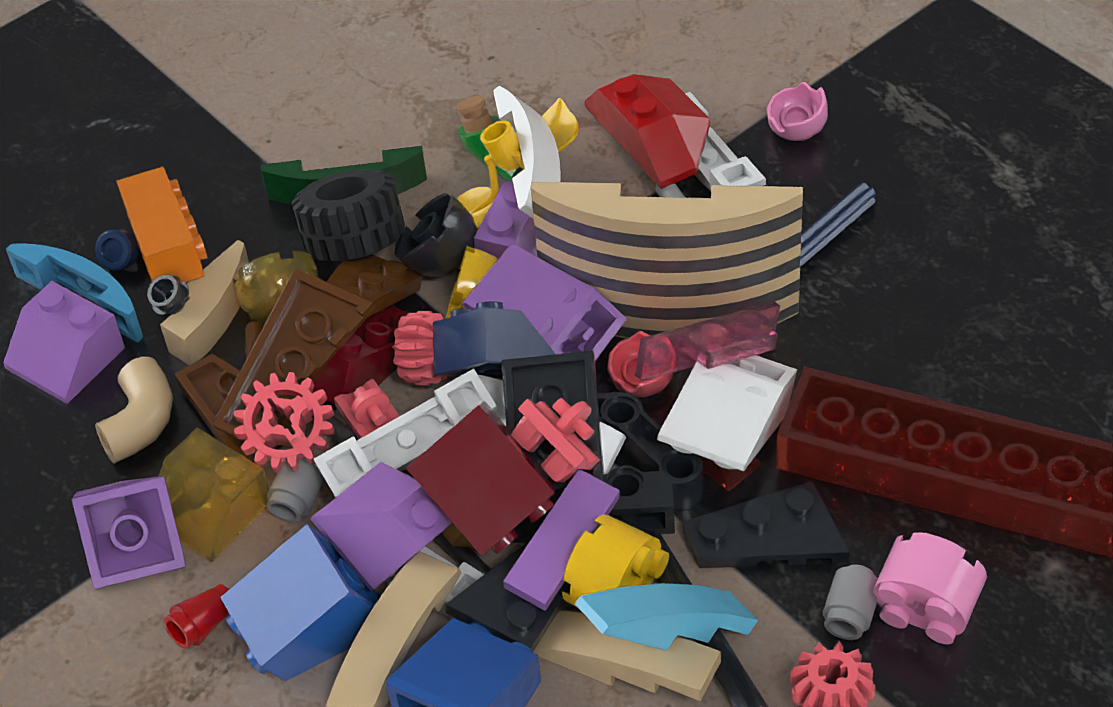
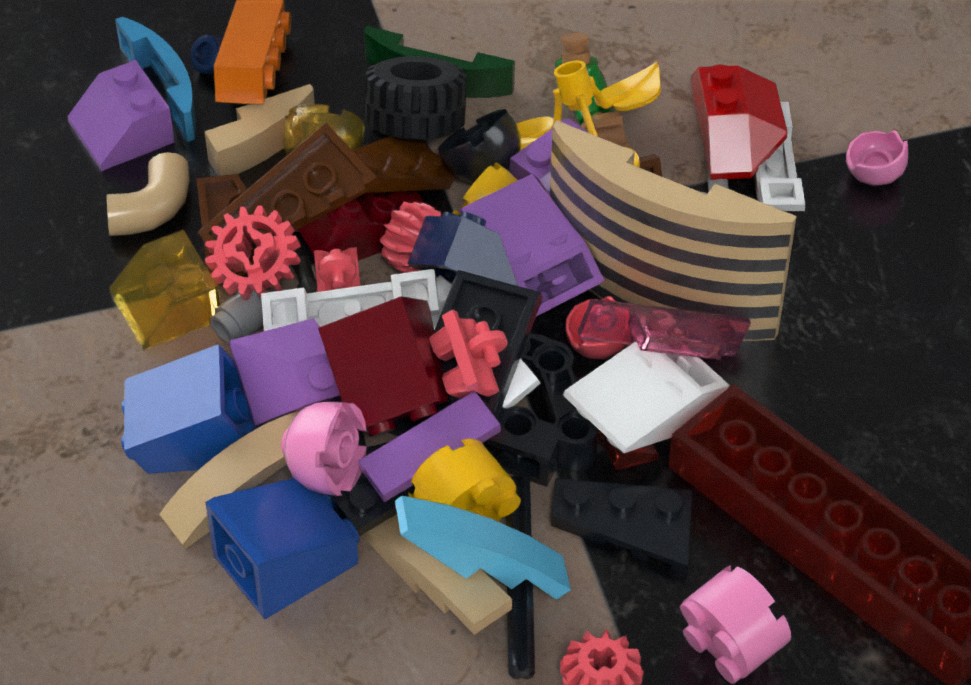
camera: 20 degrees right, 0 degrees up
medium lavender slope [72,476,186,589] -> none
black plate [147,275,189,316] -> none
red cone [164,584,229,649] -> none
white slope [493,86,561,219] -> none
axle [800,183,876,267] -> none
light grey brick [823,565,878,640] -> none
none -> bright pink cylinder [281,402,367,496]

